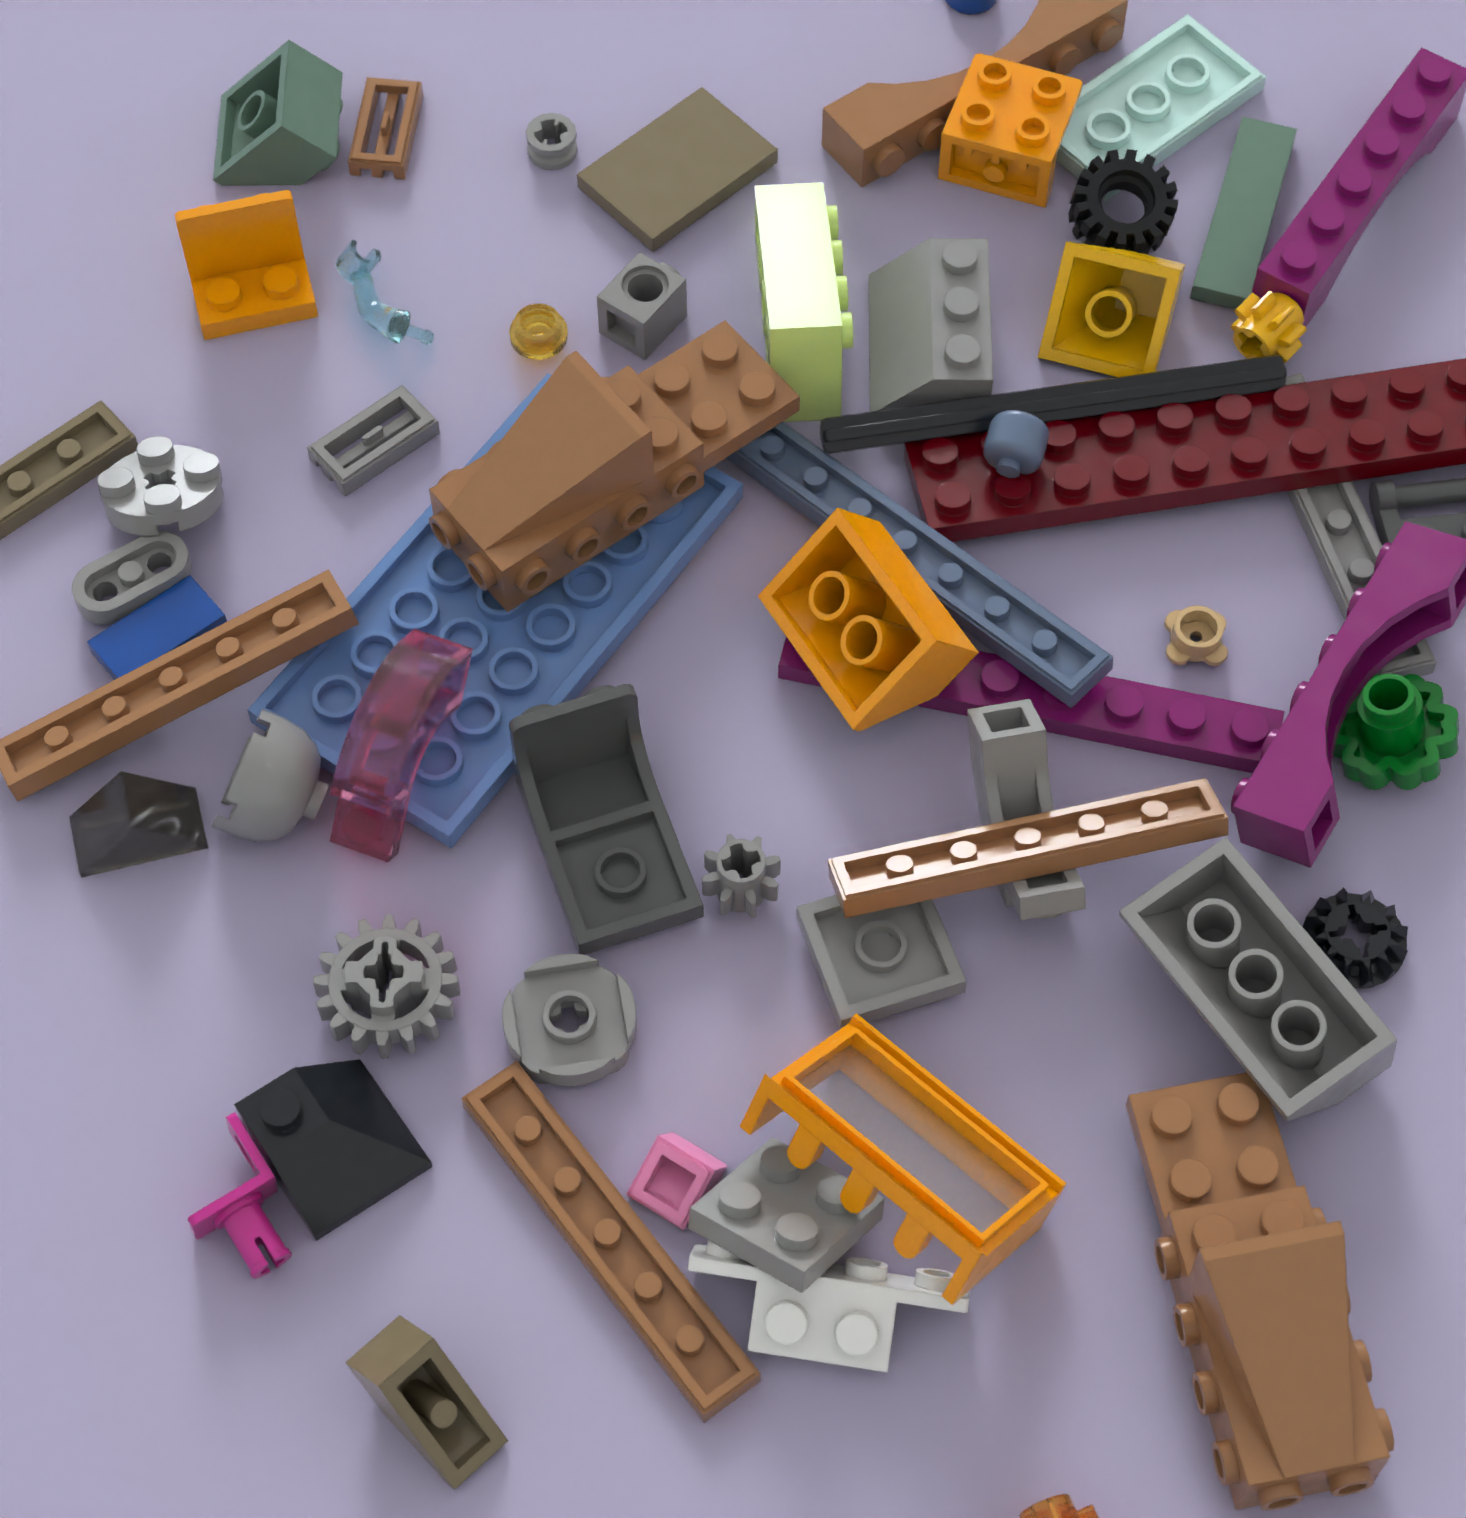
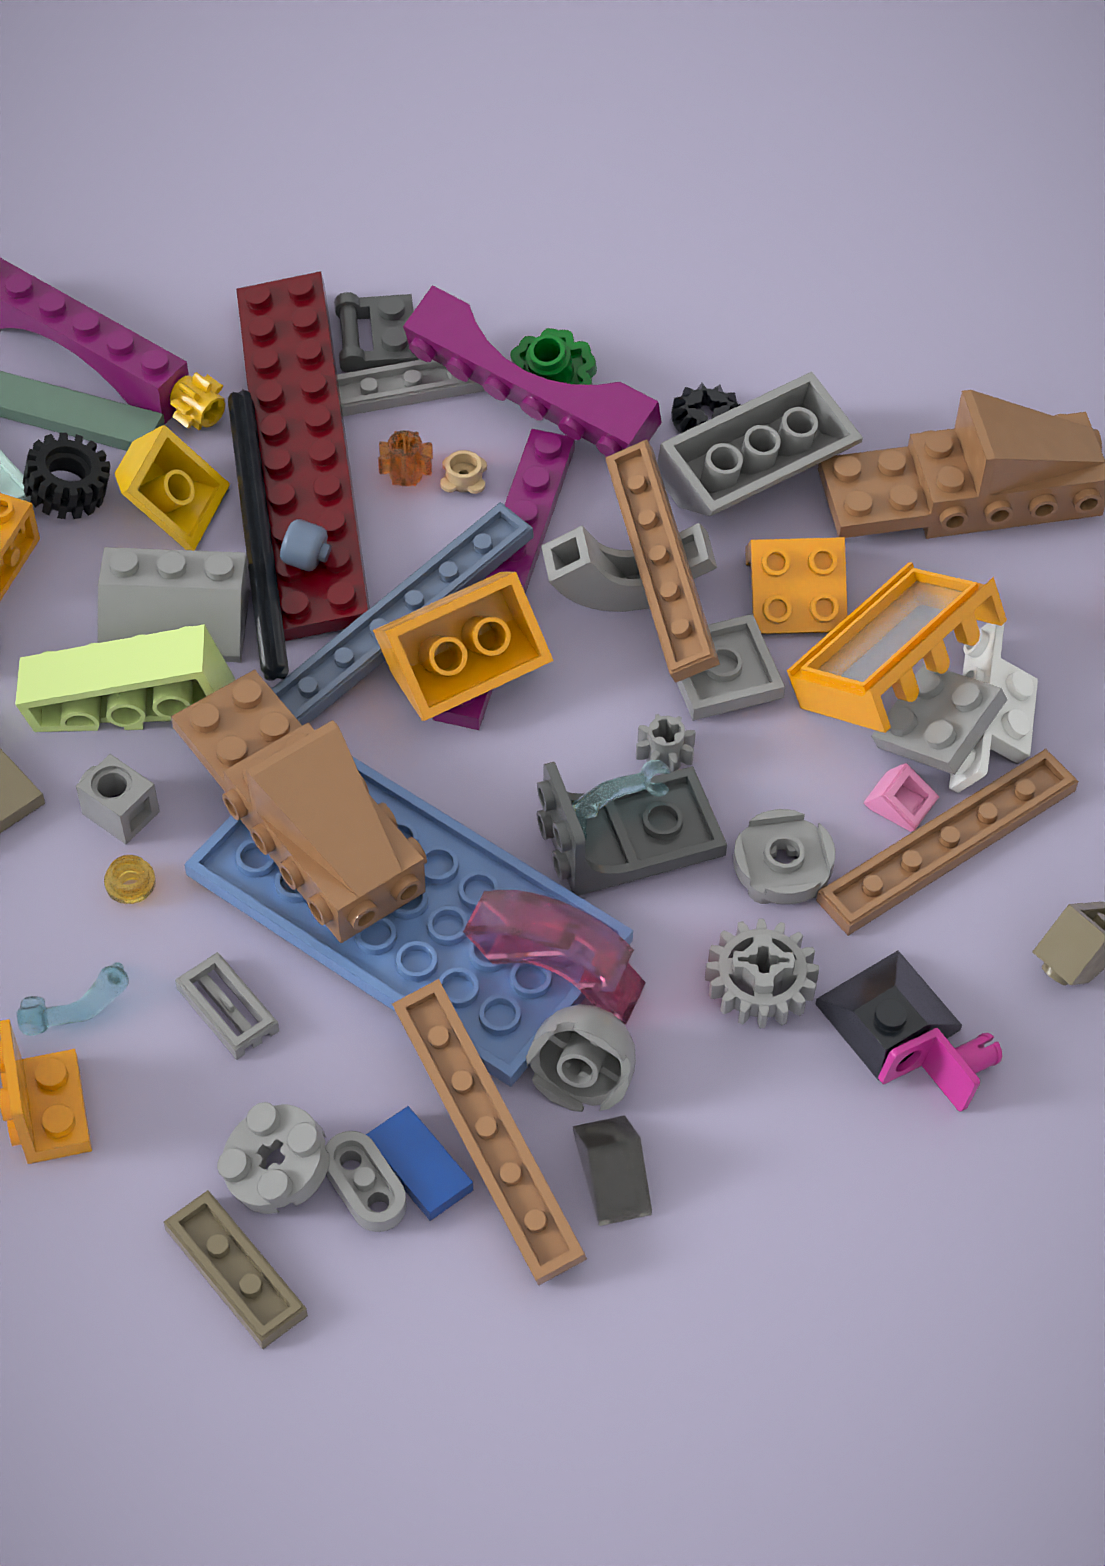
camera: 90 degrees left, 5 degrees down
none -> clear orange gear [378,430,433,486]
none -> clear light blue piece [572,760,671,840]
none -> light orange bracket [745,537,848,634]

